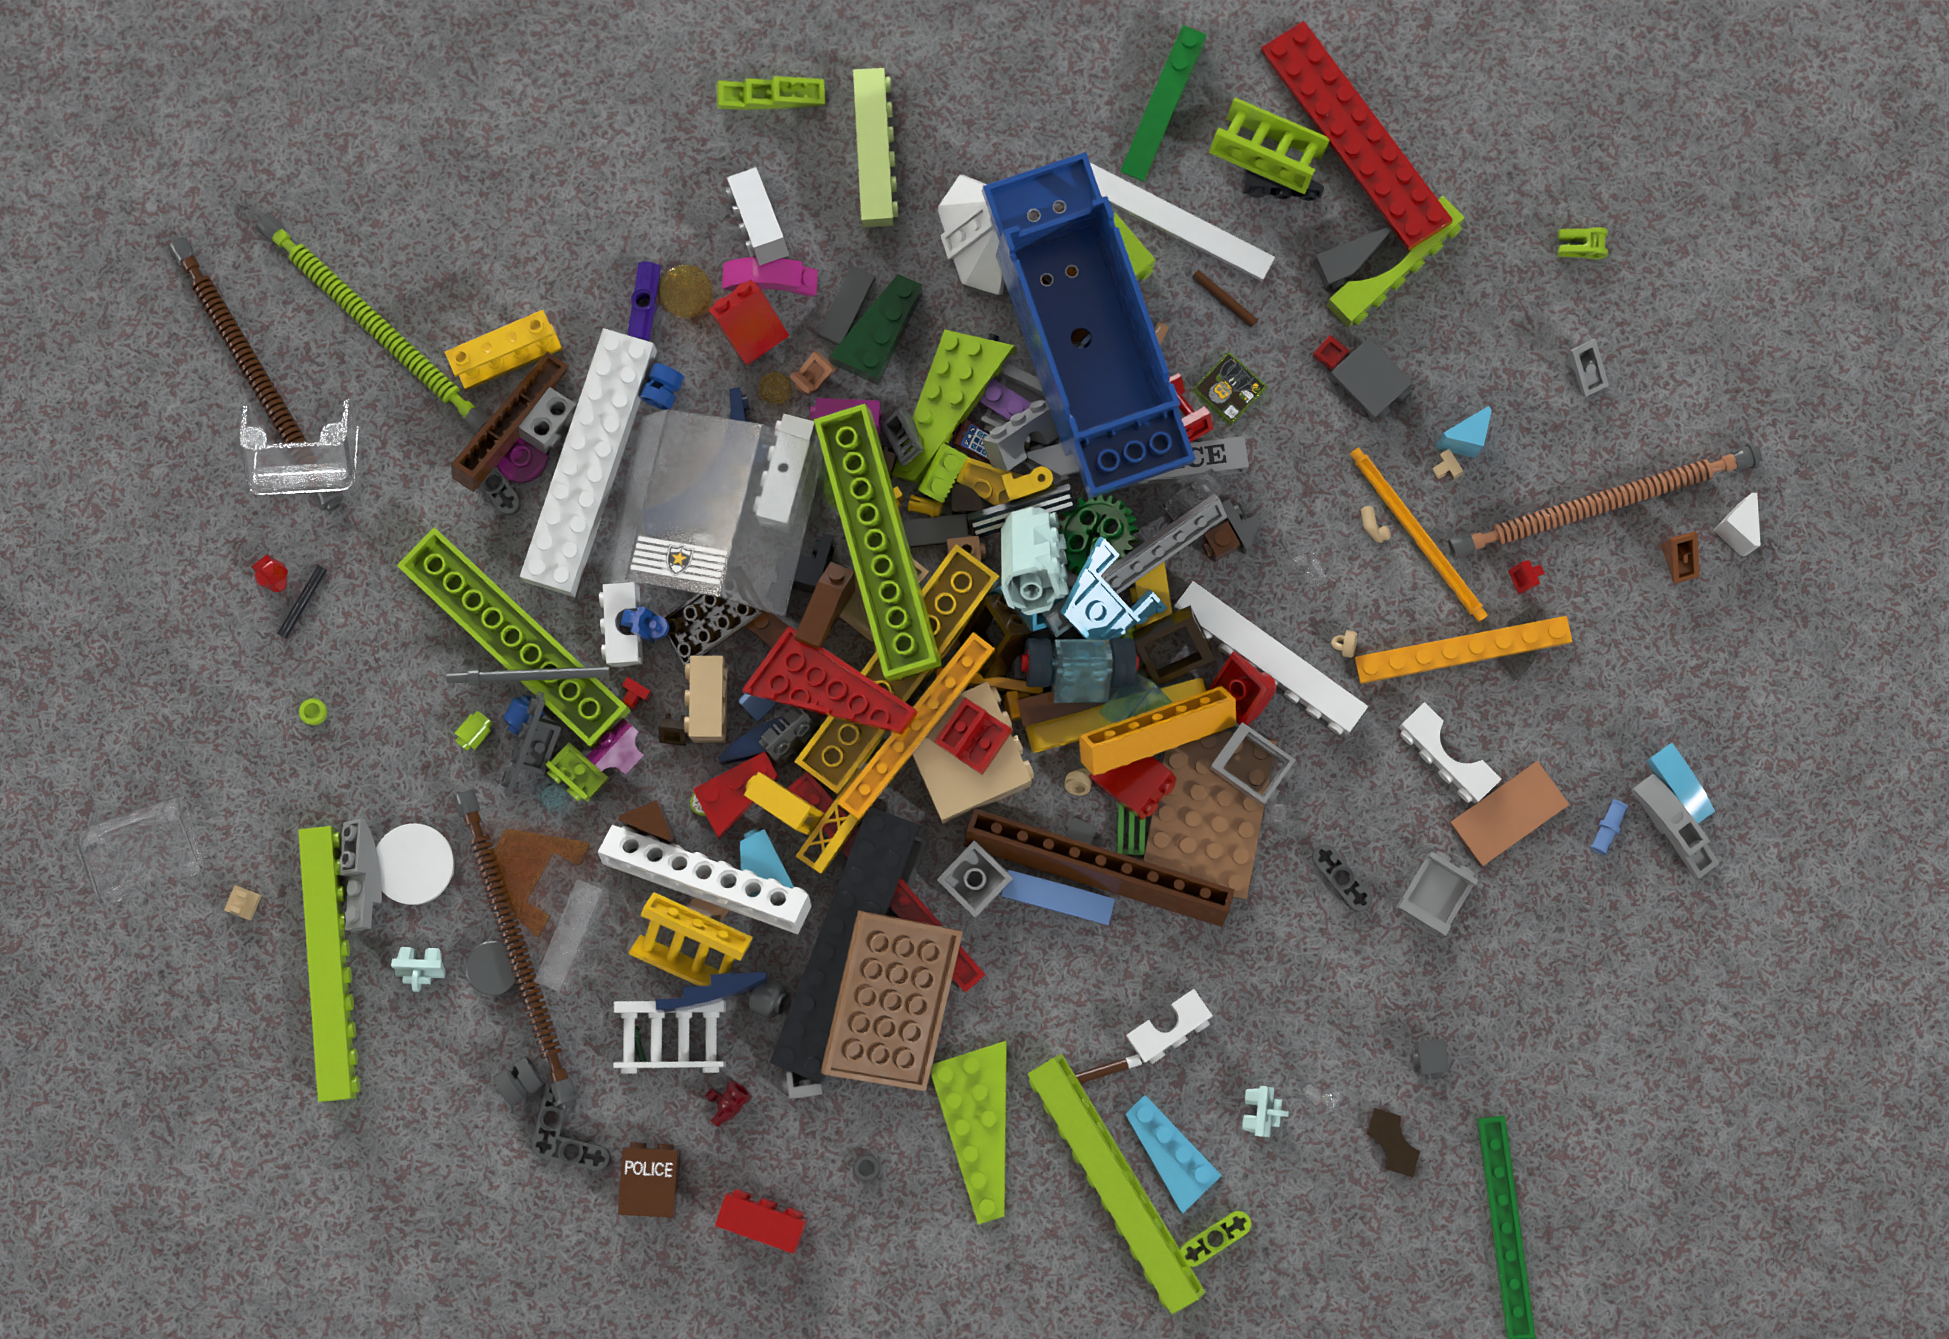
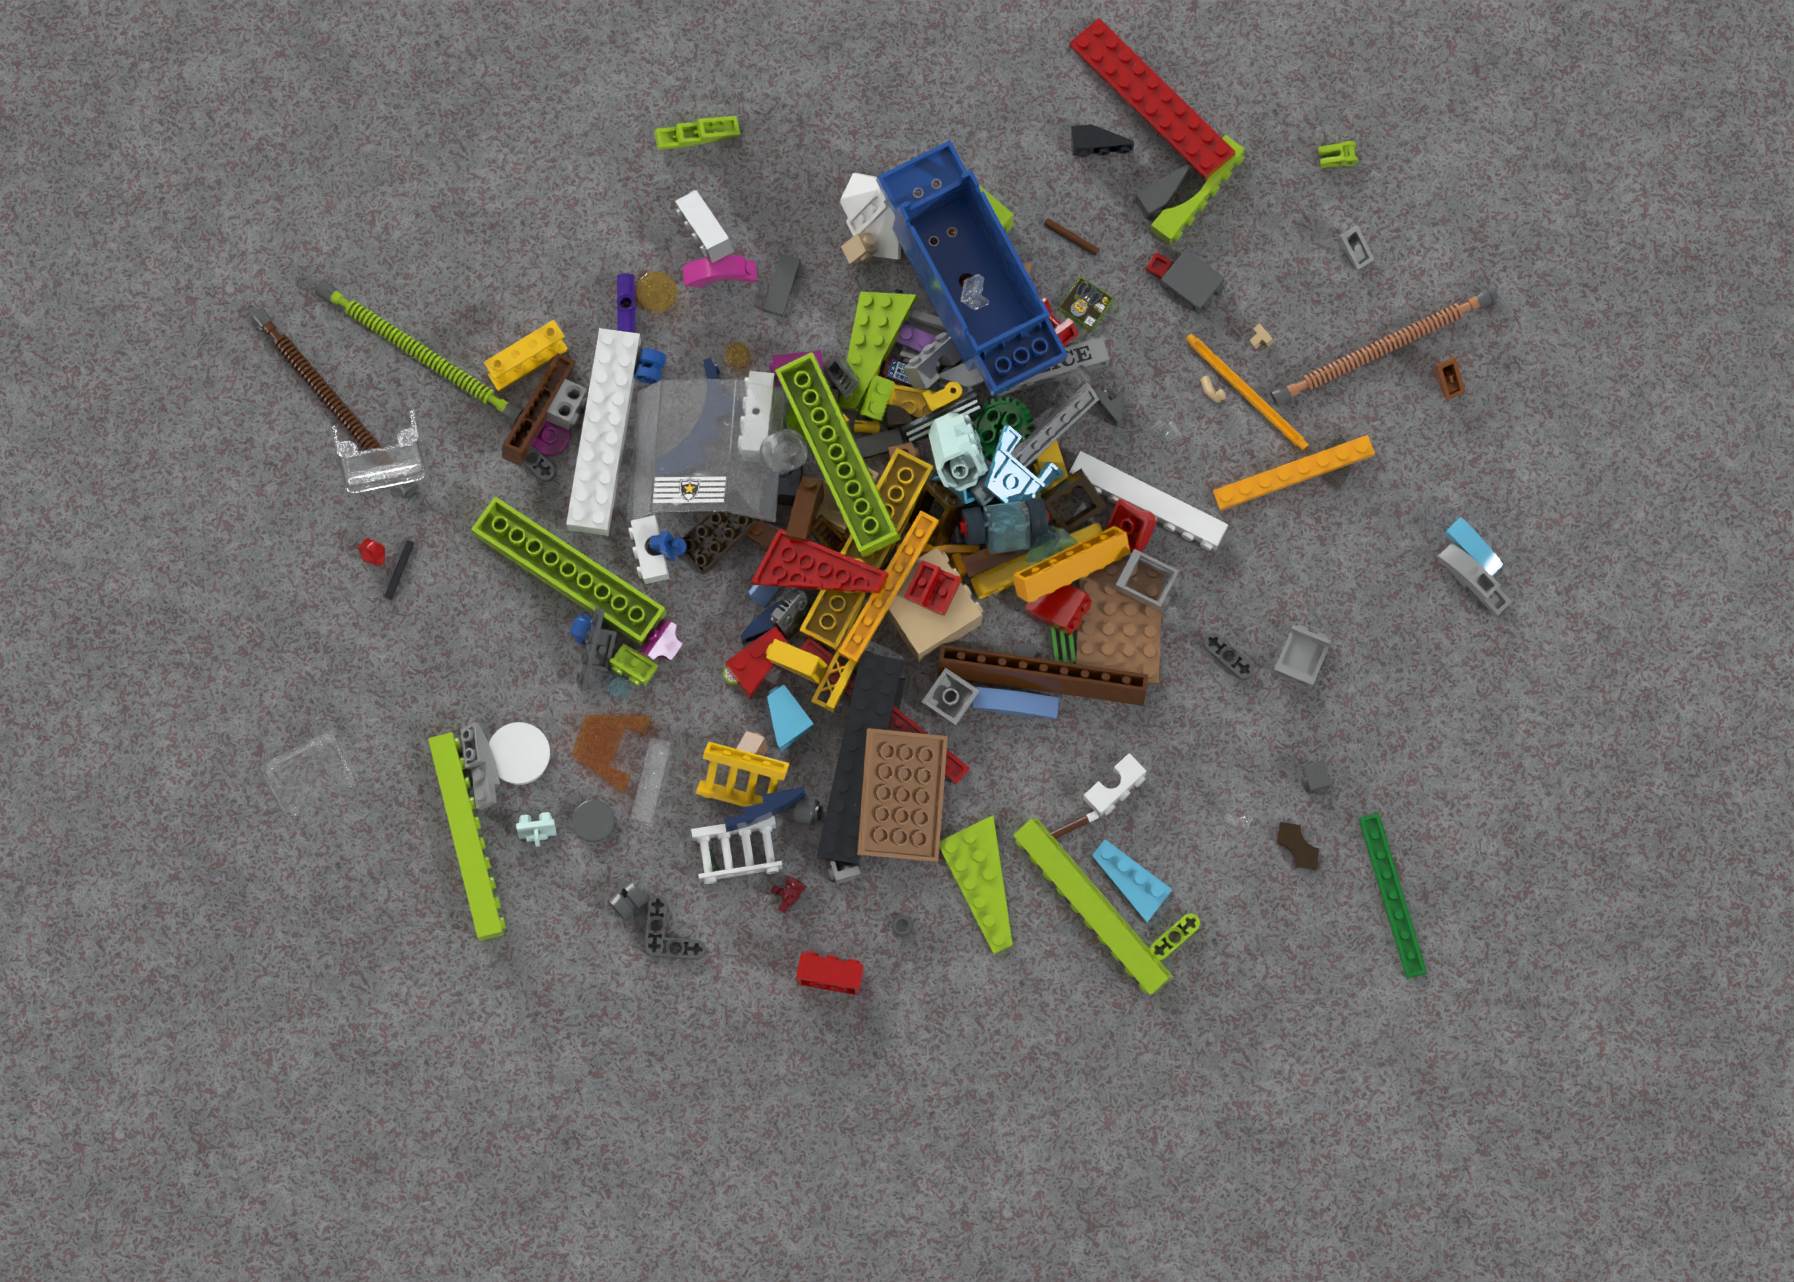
camera: 10 degrees left, 5 degrees down
tan tile [224,885,262,920] -> none
lime tile [299,698,328,726] -> none
dark grey bar [446,666,610,685] -> none
reddish brown hose [453,789,581,1110] -> none
lime brick [454,711,494,751] -> none
white brick [598,825,812,934] -> none
reddish brown brick [618,1142,681,1218] -> none
reddish brown slope [619,800,677,844] -> none
red tile [622,677,653,709] -> none
dark brown tile [658,713,688,746] -> none
tan brick [684,656,728,743] -> none
red brick [708,279,789,366] -> none
nougat bracket [790,351,836,394] -> none
dark green wedge [829,274,923,385] -> none
yellowish green brick [853,68,898,227] -> none
tan tile [1064,768,1092,796] -> none
white tile [1090,163,1275,282] -> none
green slope [1120,25,1207,182] -> none
reddish brown brick [1201,521,1240,562] -> none
lime fence [1208,97,1329,194] -> none
light aqua hips [1242,1086,1289,1137] -> none
tan tile [1331,630,1357,658] -> none
white arch [1398,702,1501,804] -> none
medium azure slope [1436,406,1492,458] -> none
nougat tile [1450,761,1570,867] -> none
red tile [1508,560,1545,595] -> none
medium blue pin [1590,799,1629,855] -> none
white slope [1713,493,1761,556] -> none
none -> clear brick [760,429,808,475]
none -> reddish brown slope [810,514,847,552]
none -> tan brick [841,233,878,264]
none -> clear bracket [960,274,989,310]

